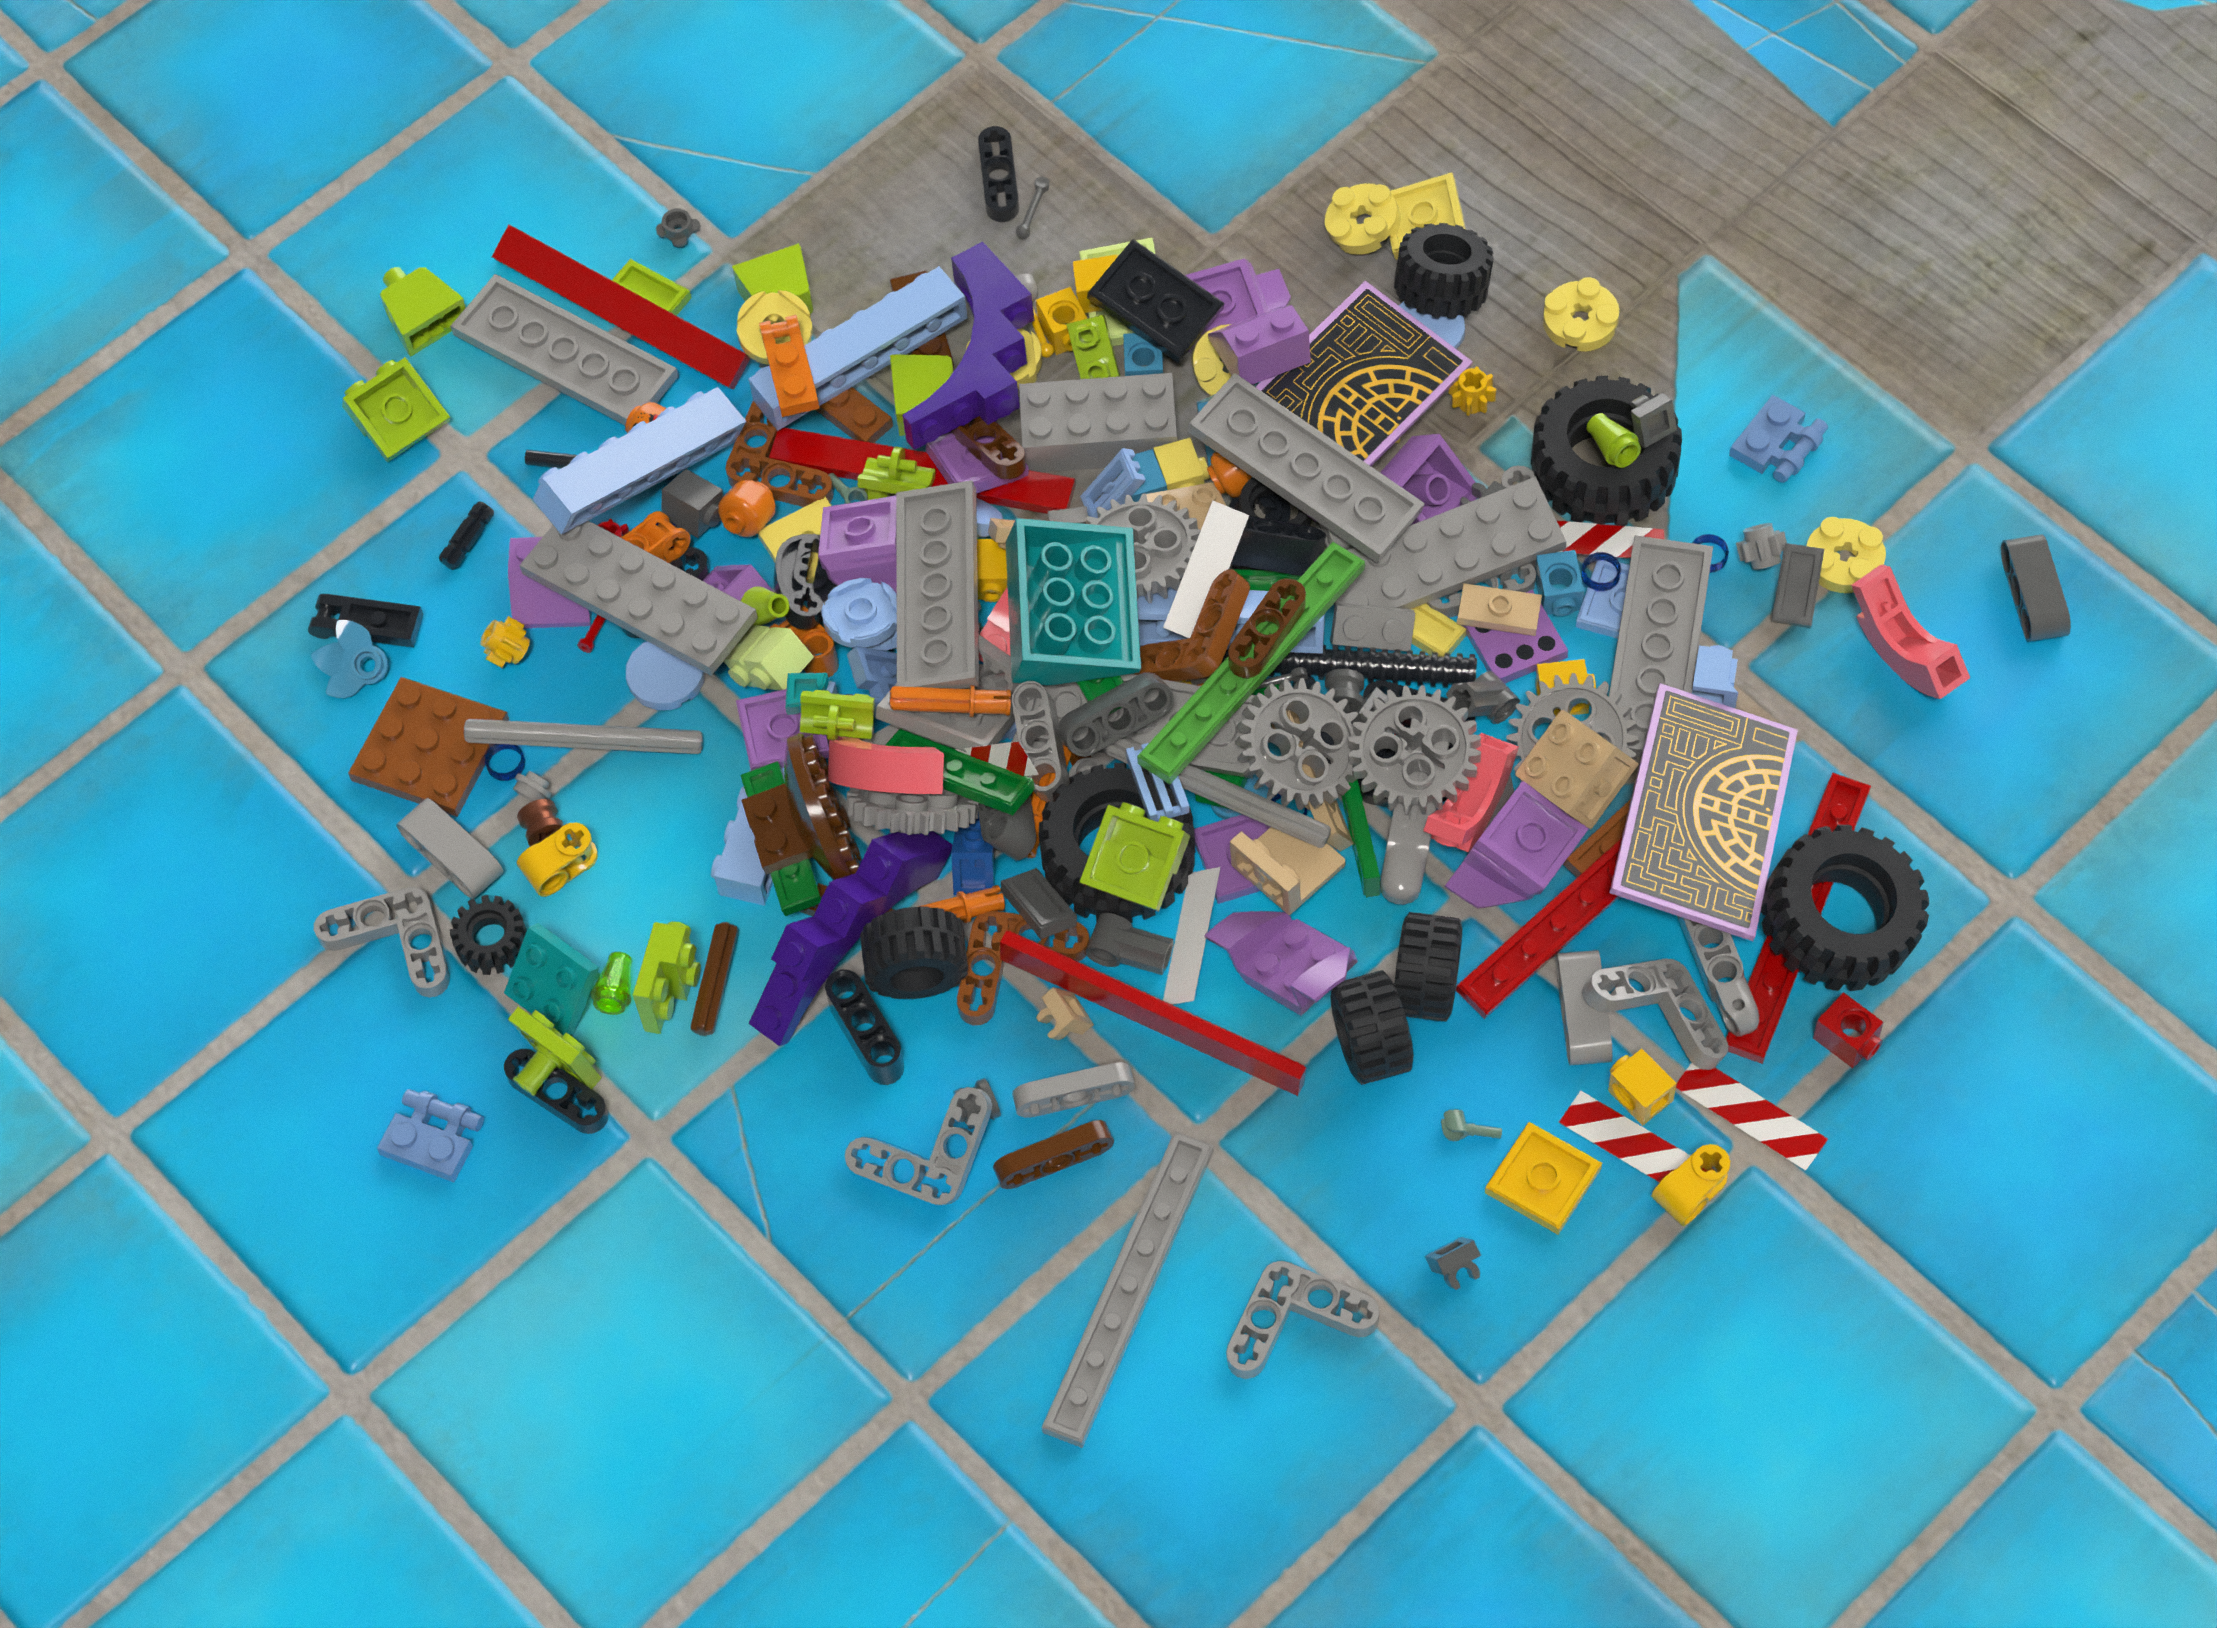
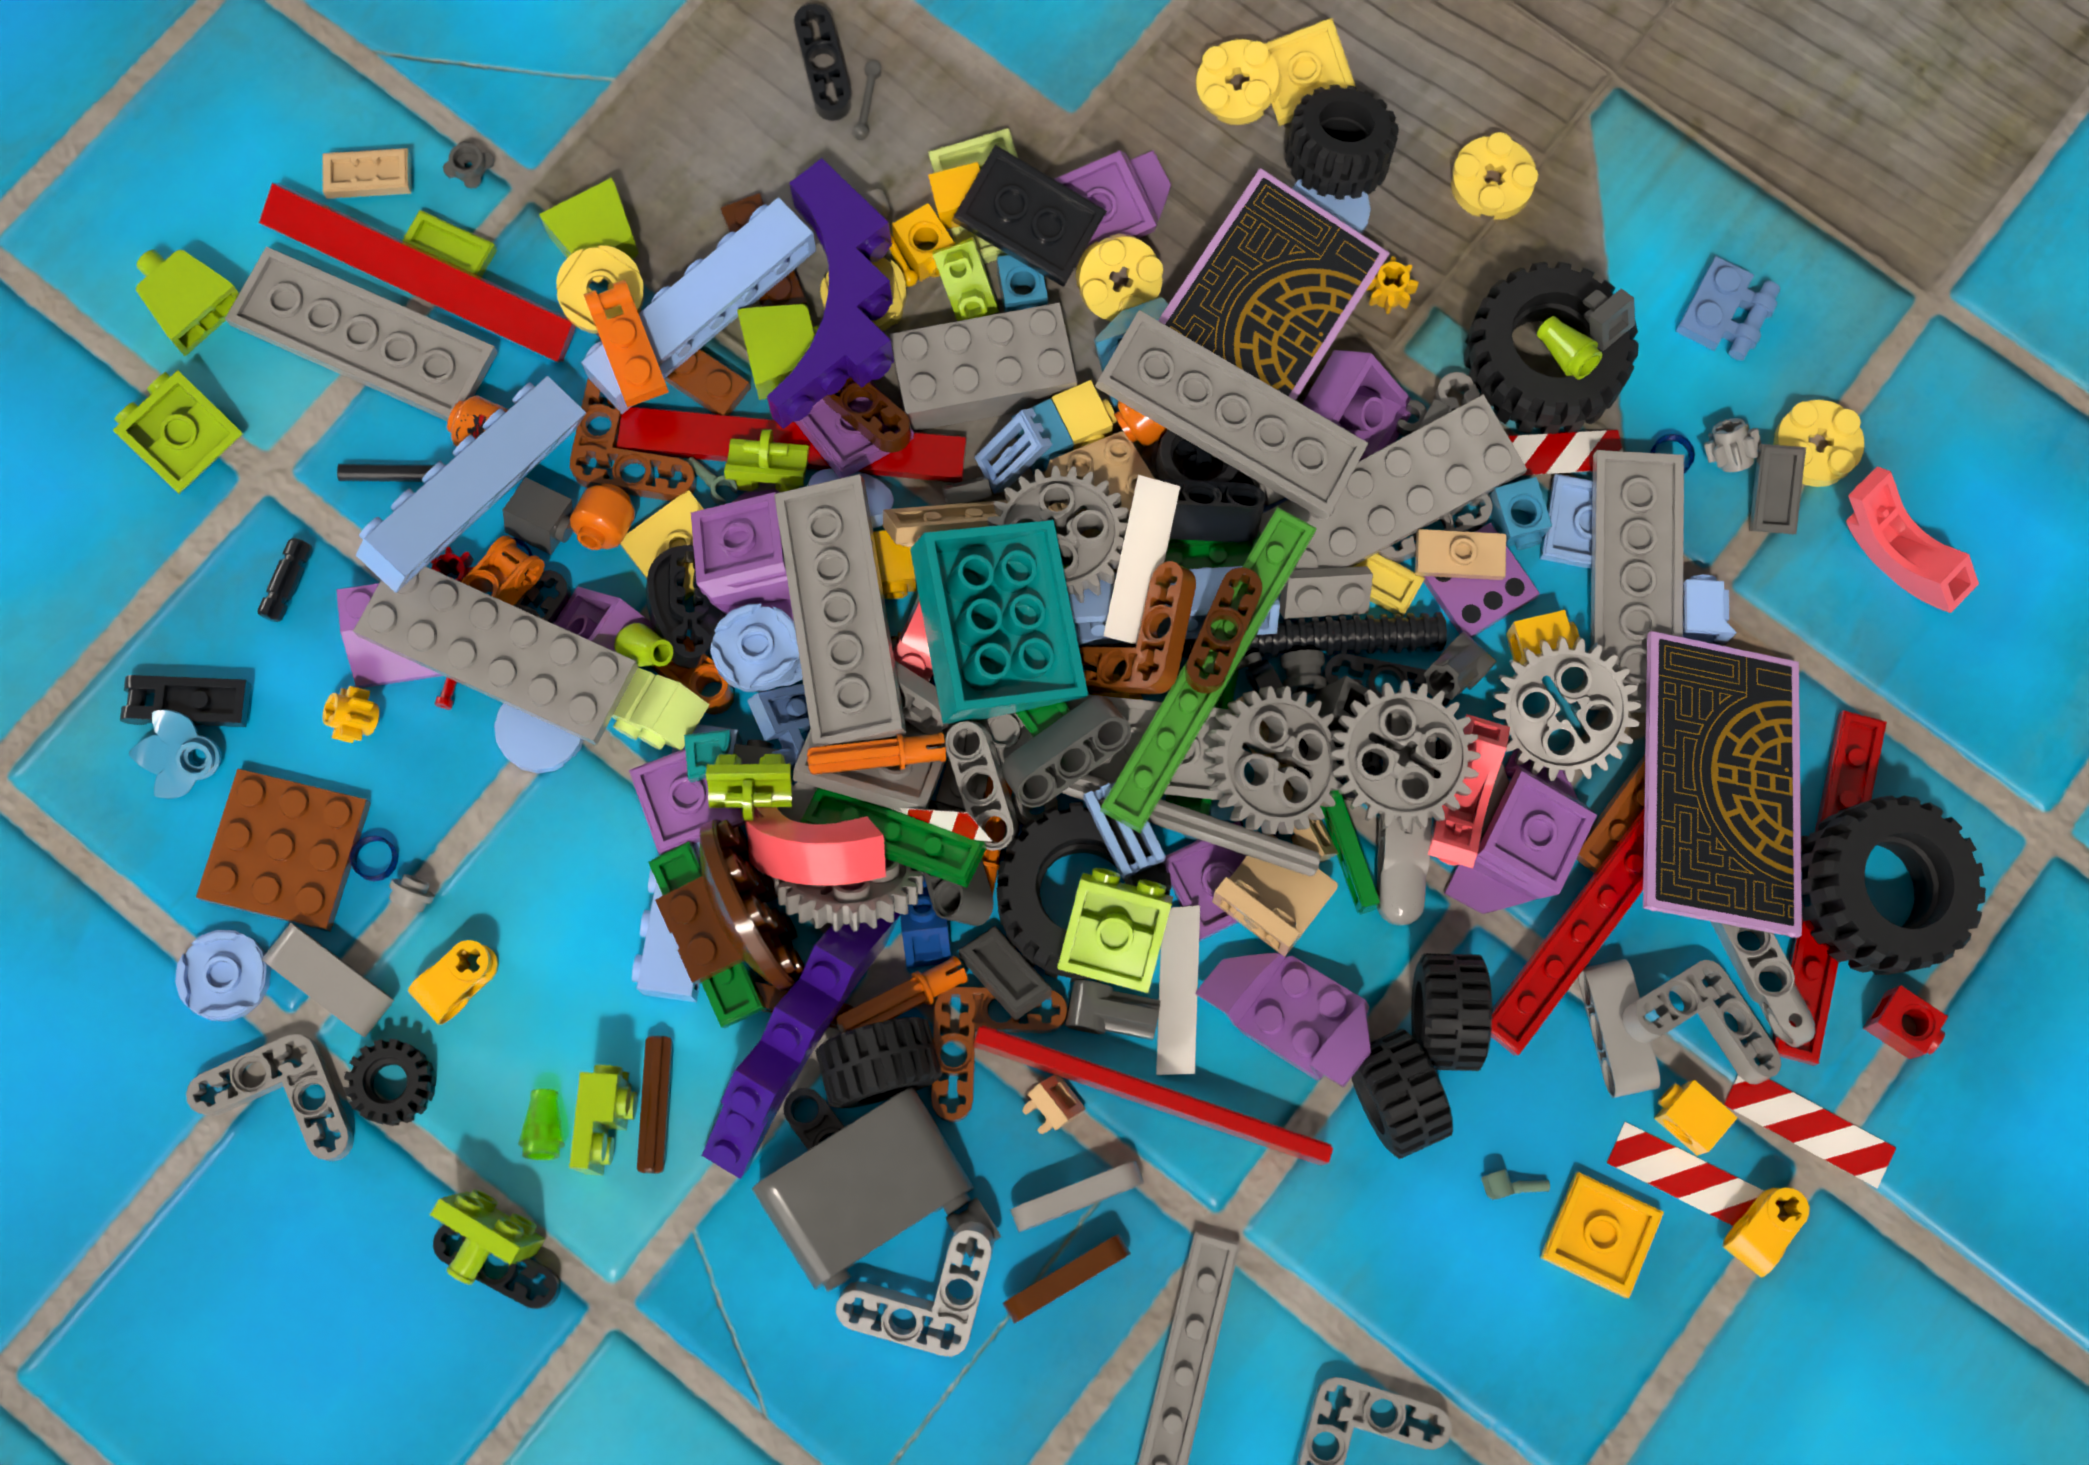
camera: 15 degrees left, 15 degrees up
medium blue plate [377,1089,484,1182] -> none
light grey axle [464,719,703,754] -> none
teal plate [504,923,600,1035] -> none
copper wheel [517,799,564,846] -> none
medium lavender slope [1208,305,1311,385] -> none
dark grey tile [1425,1237,1481,1290] -> none
tan bracket [1515,710,1639,830] -> none
clear blue axle [1582,552,1621,591] -> none
dark grey beam [2001,534,2071,642] -> none
none -> light blue tile [175,930,271,1021]
none -> tan plate [323,148,411,199]
none -> dark grey windscreen [752,1087,975,1292]

